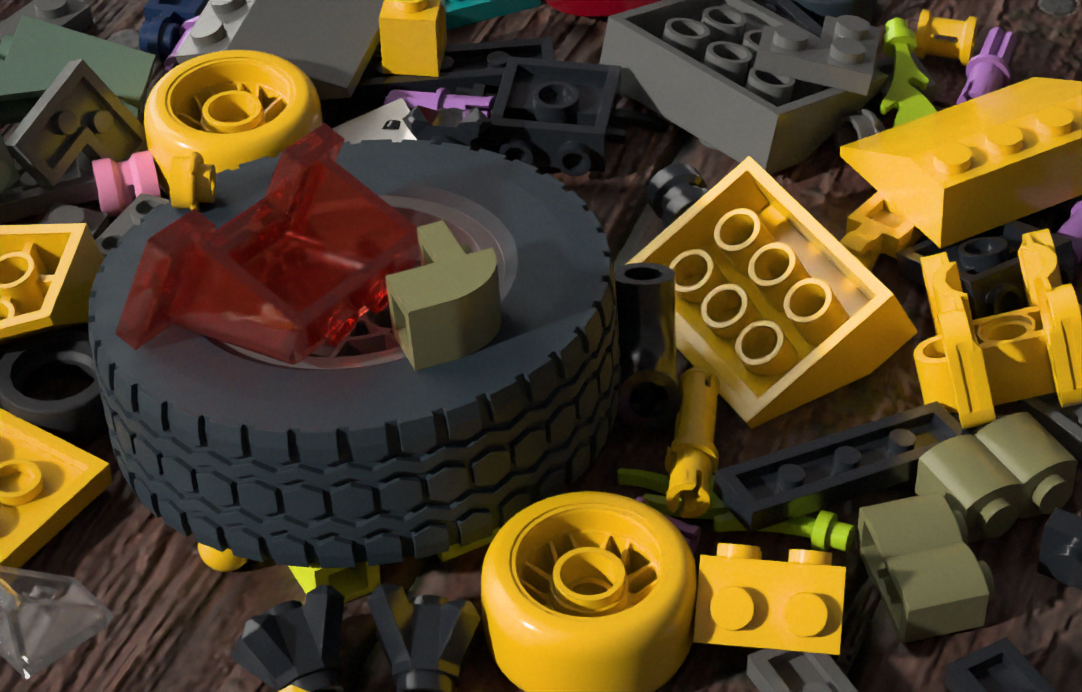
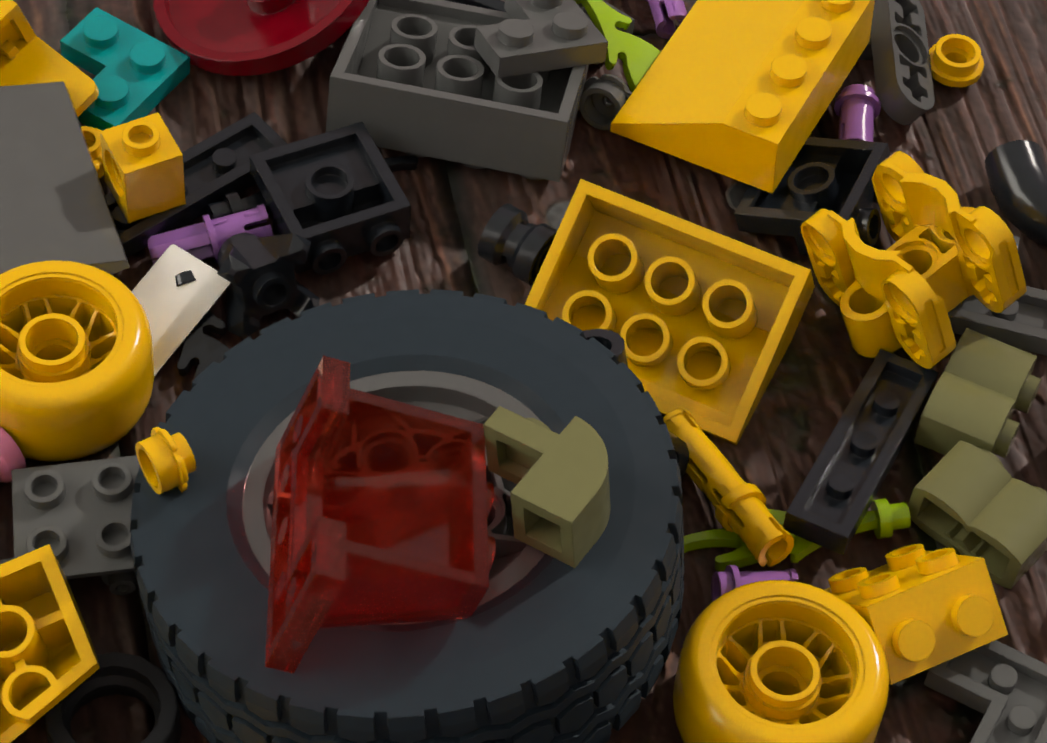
camera: 40 degrees left, 10 degrees up
yellow plate [840,191,925,272] -> none

